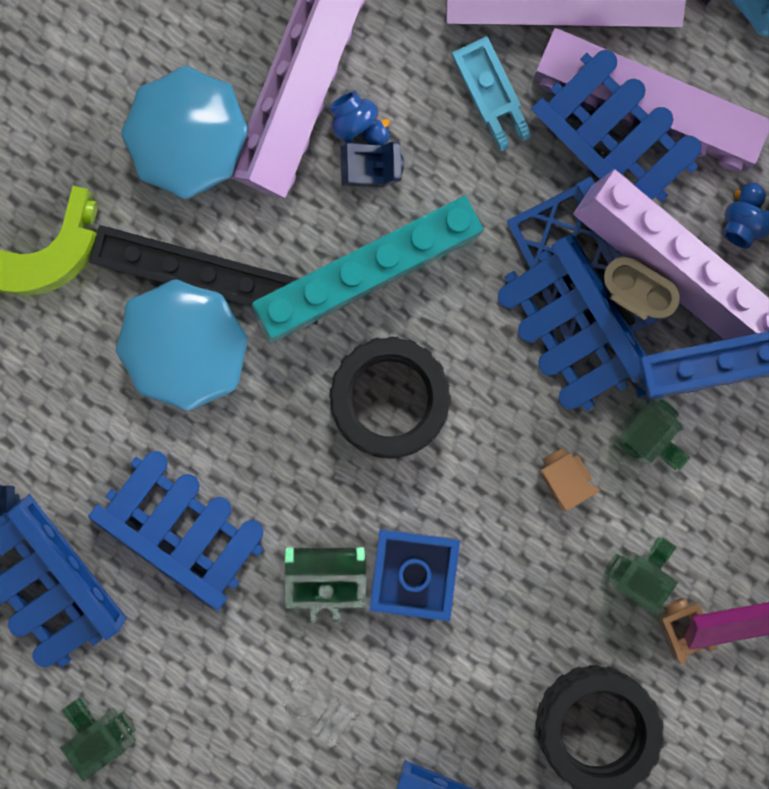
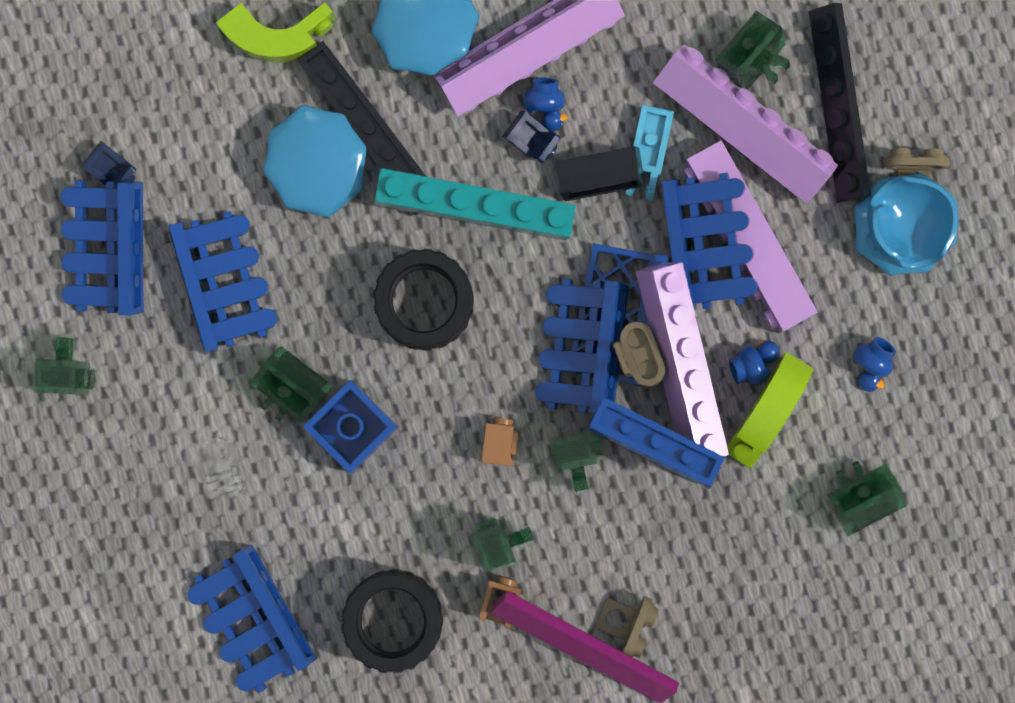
camera: 40 degrees right, 0 degrees up
none -> black piece [556,146,644,201]

